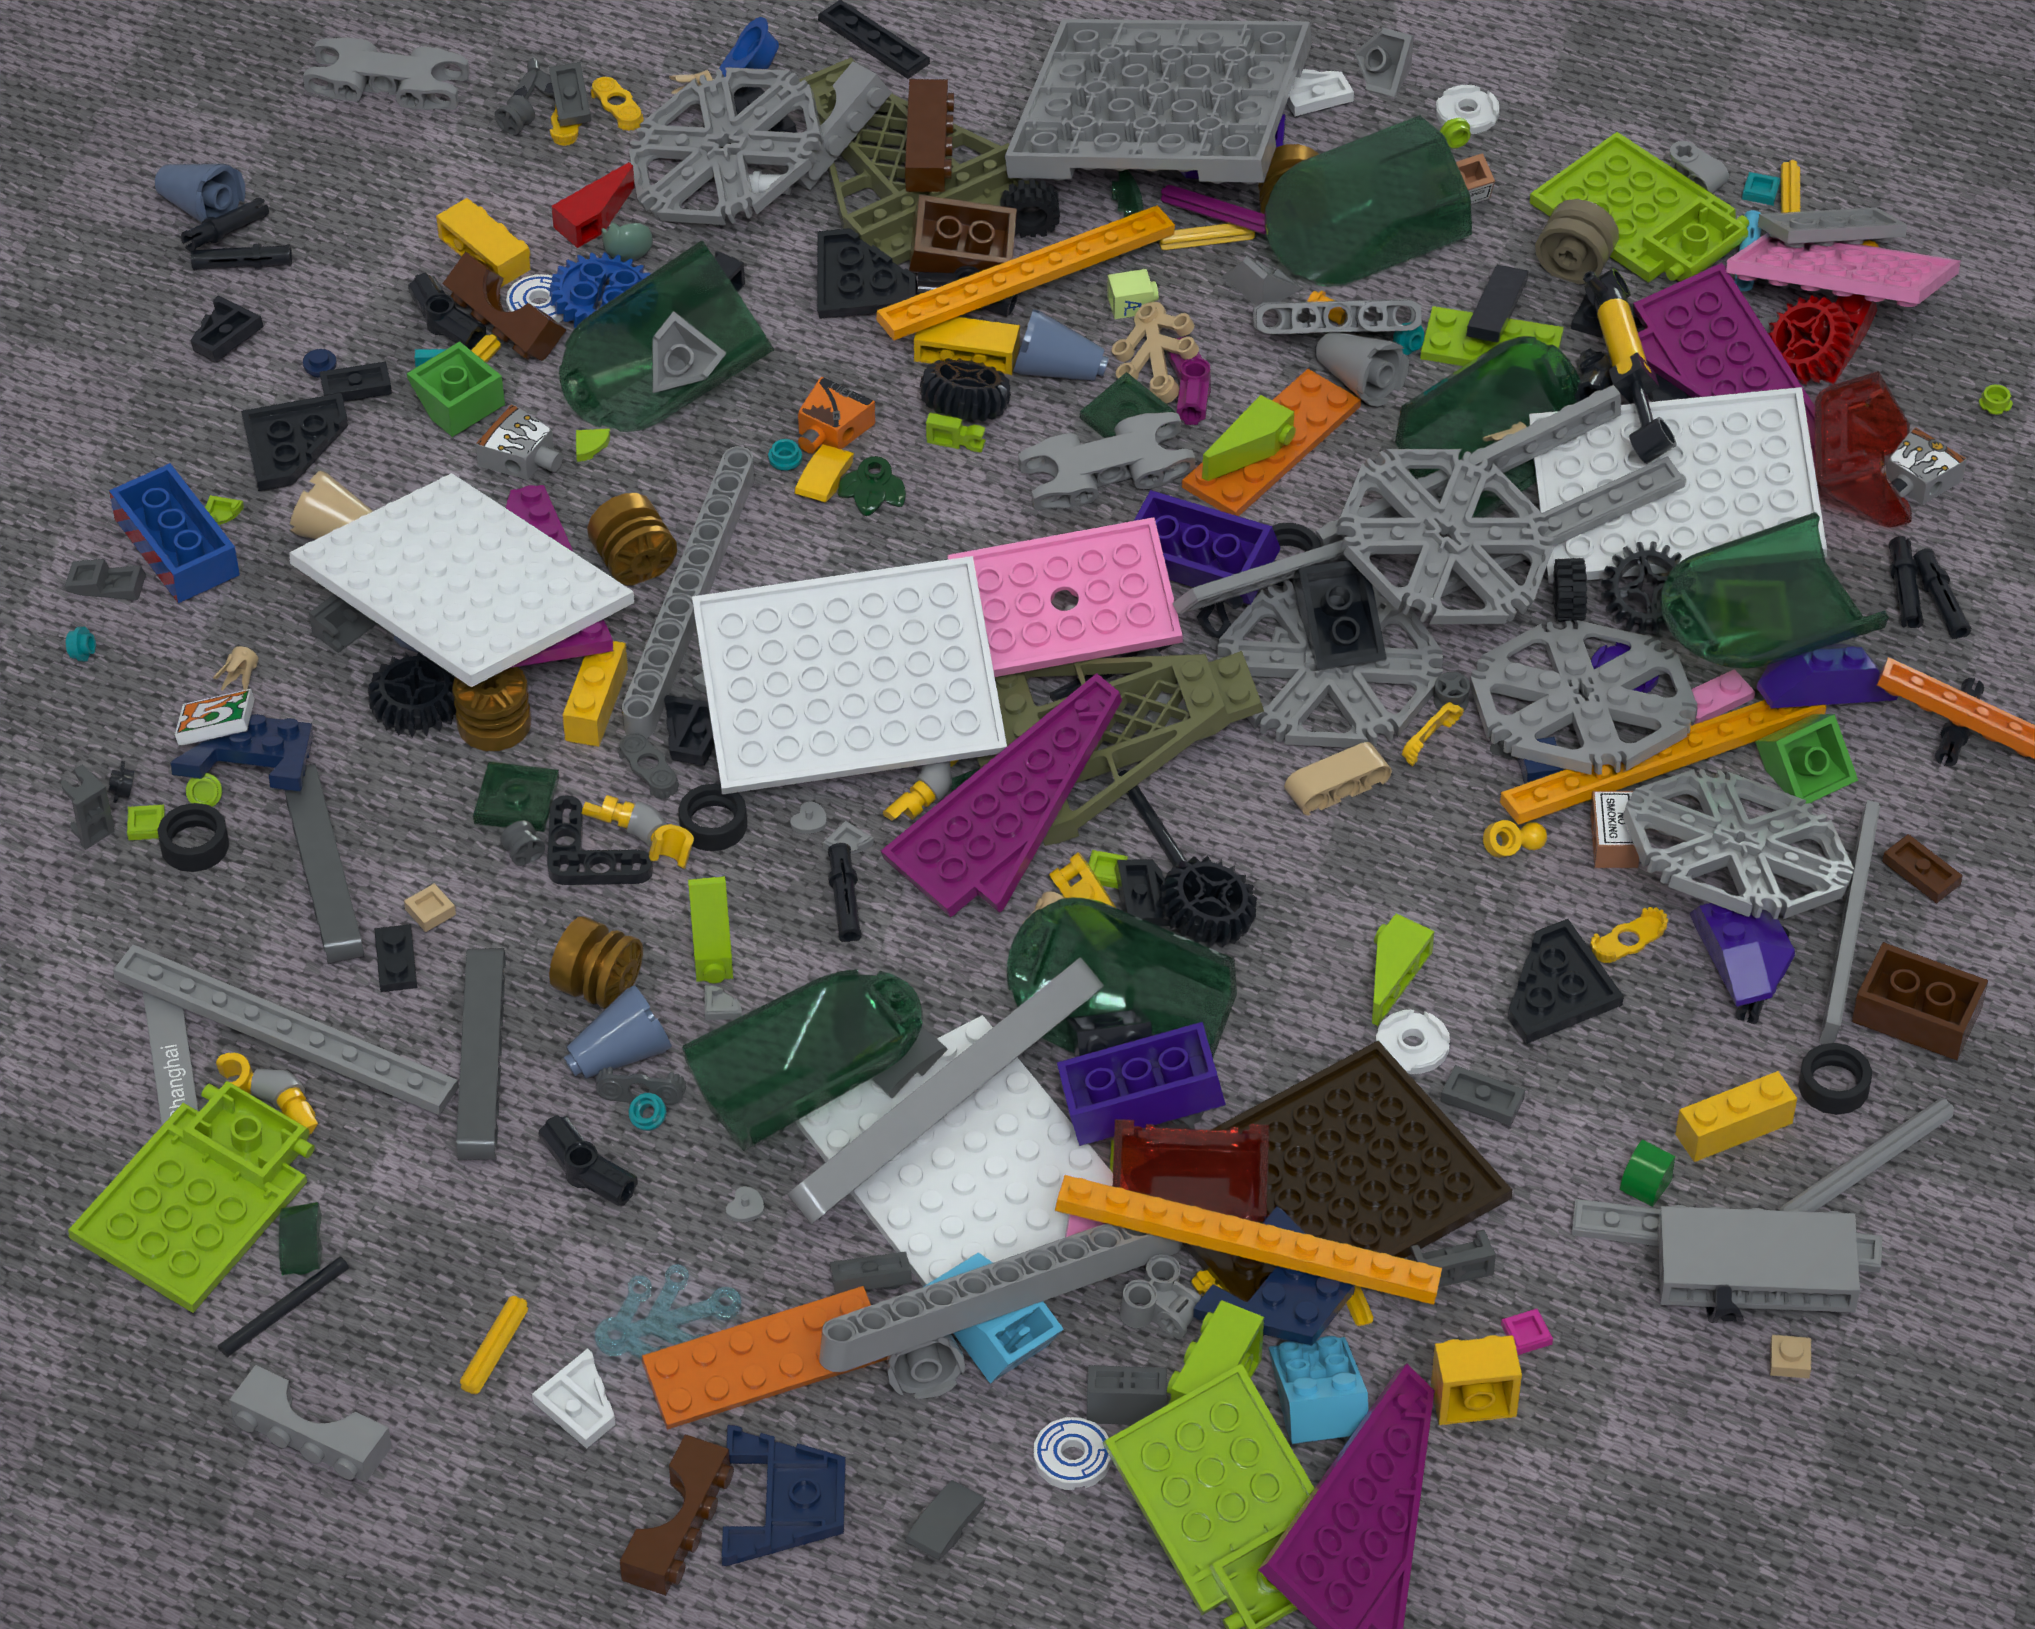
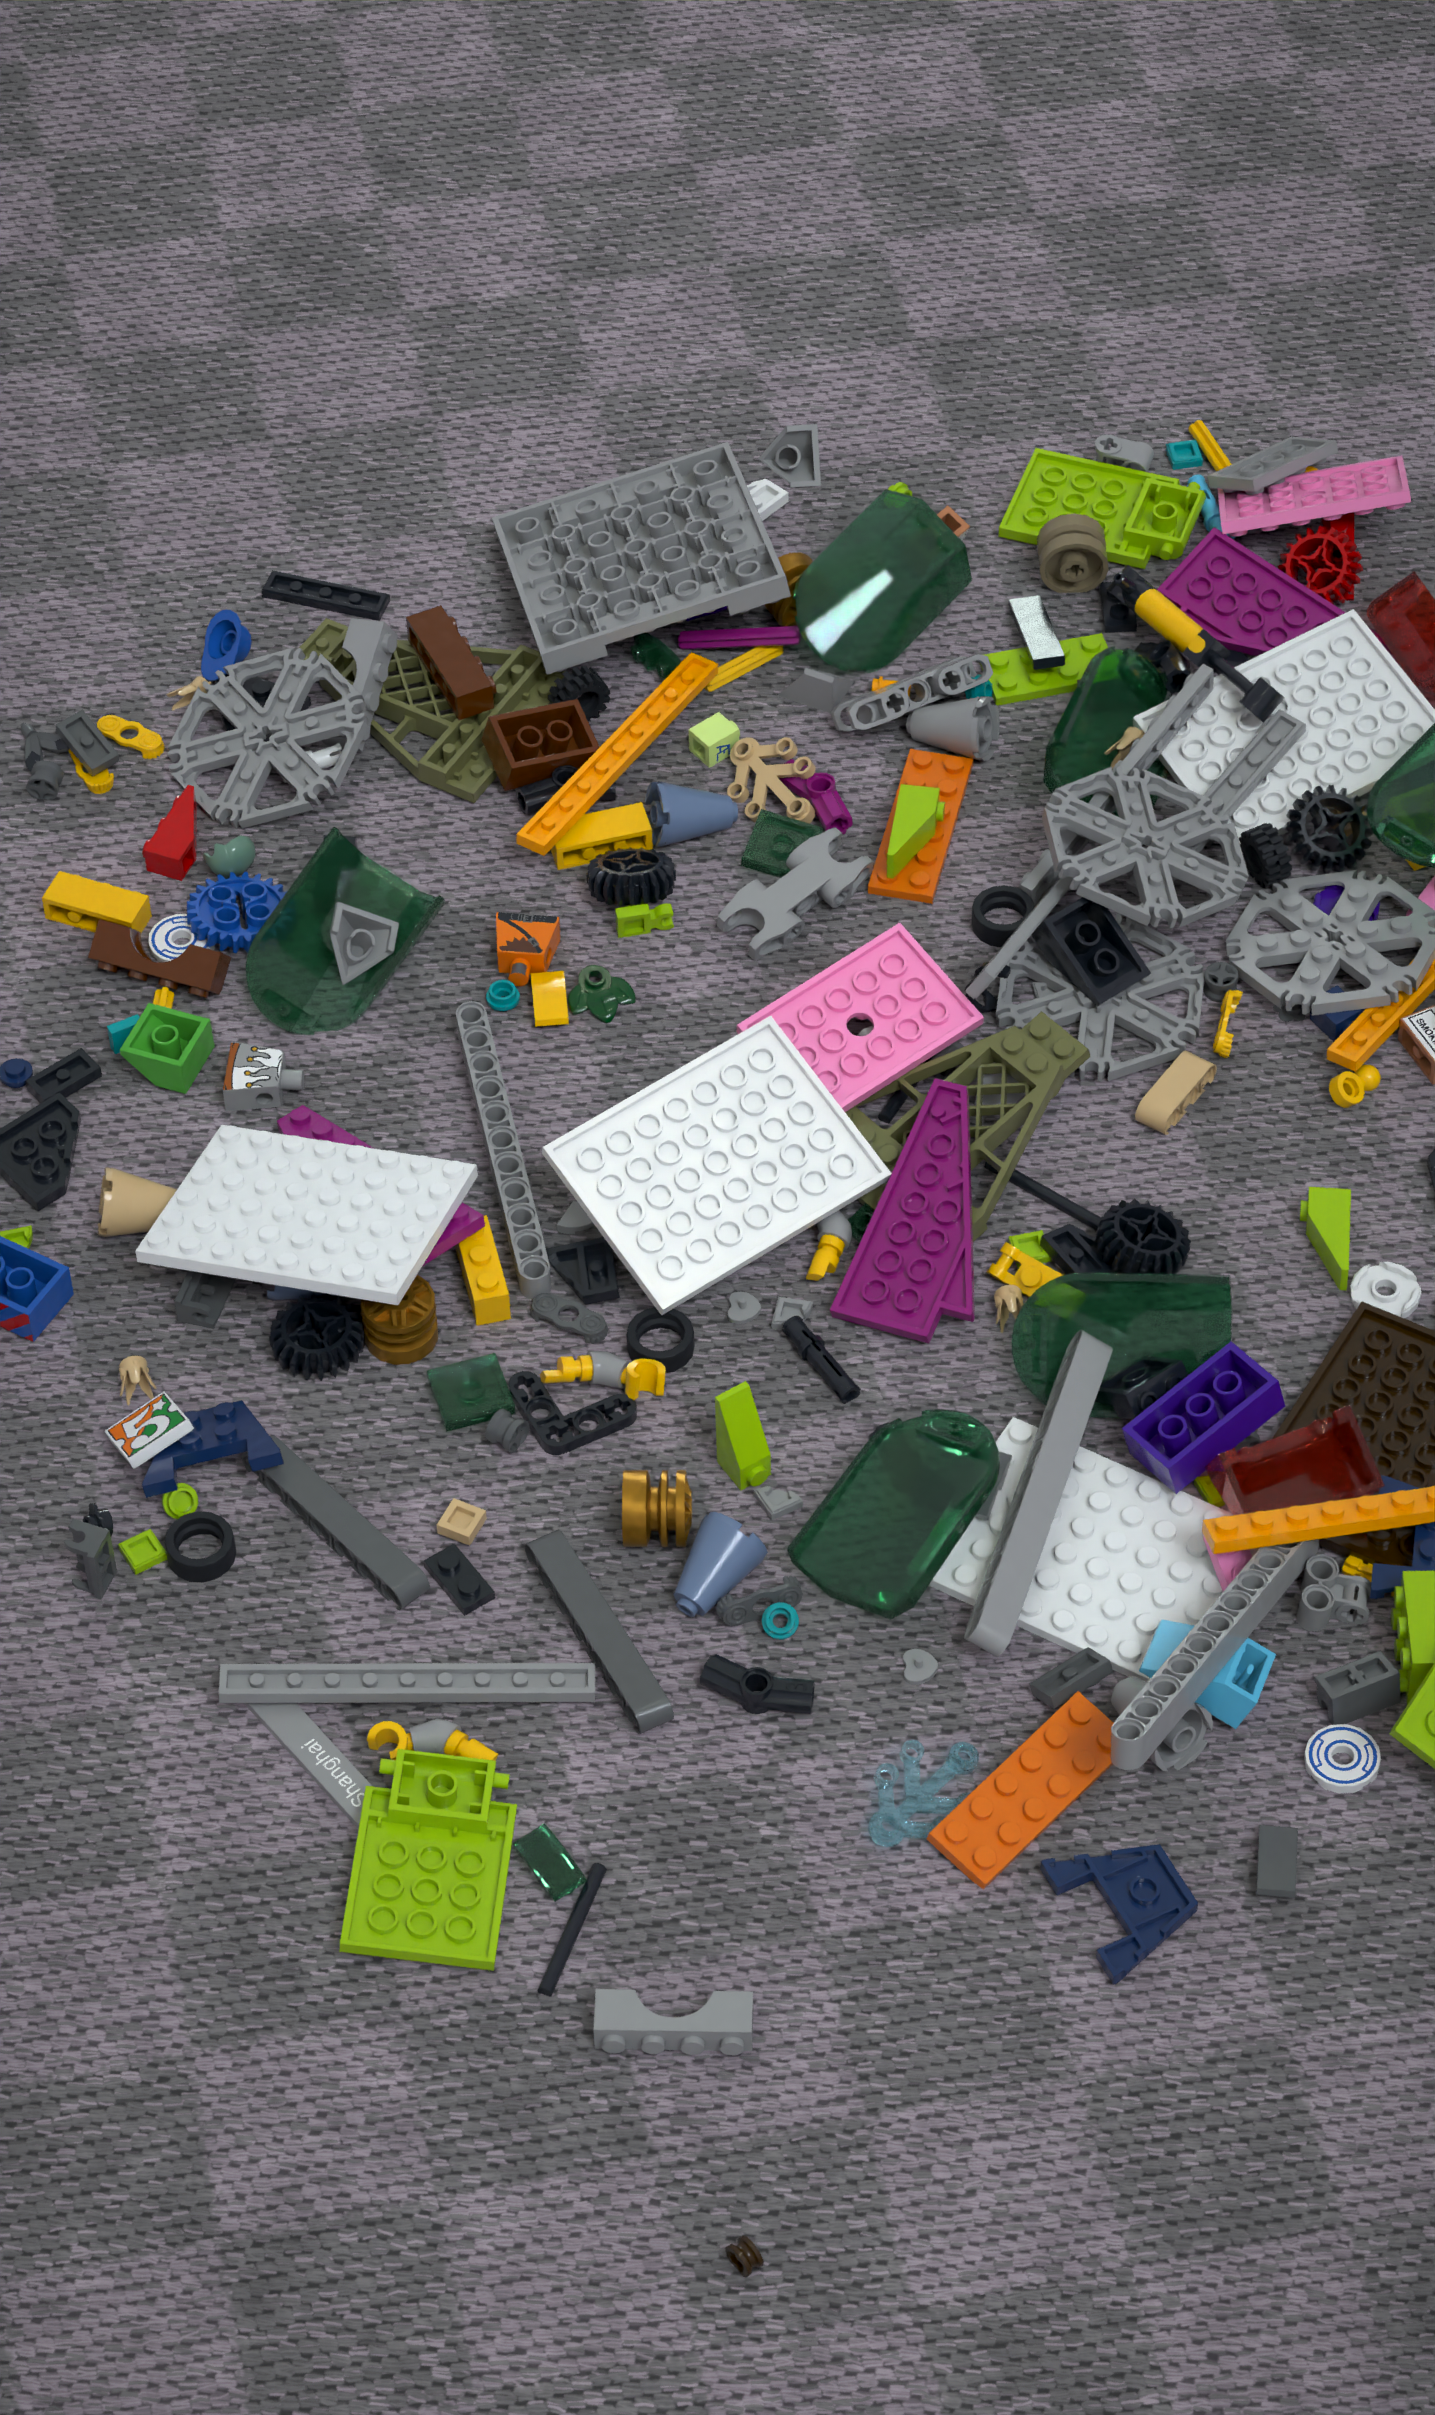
camera: 25 degrees left, 0 degrees up
black piece [408,272,486,350] -> none
yellow axle [460,1296,528,1395] -> none
white wing [532,1348,616,1449] -> none
lime tile [576,429,610,462] -> none
pearl gold wheel [587,493,677,586] -> none
reddish brown arch [620,1434,734,1596] -> none
black plate [817,228,917,319] -> none
dark purple brick [1134,490,1281,605] -> none
white tile [1436,85,1499,134] -> none

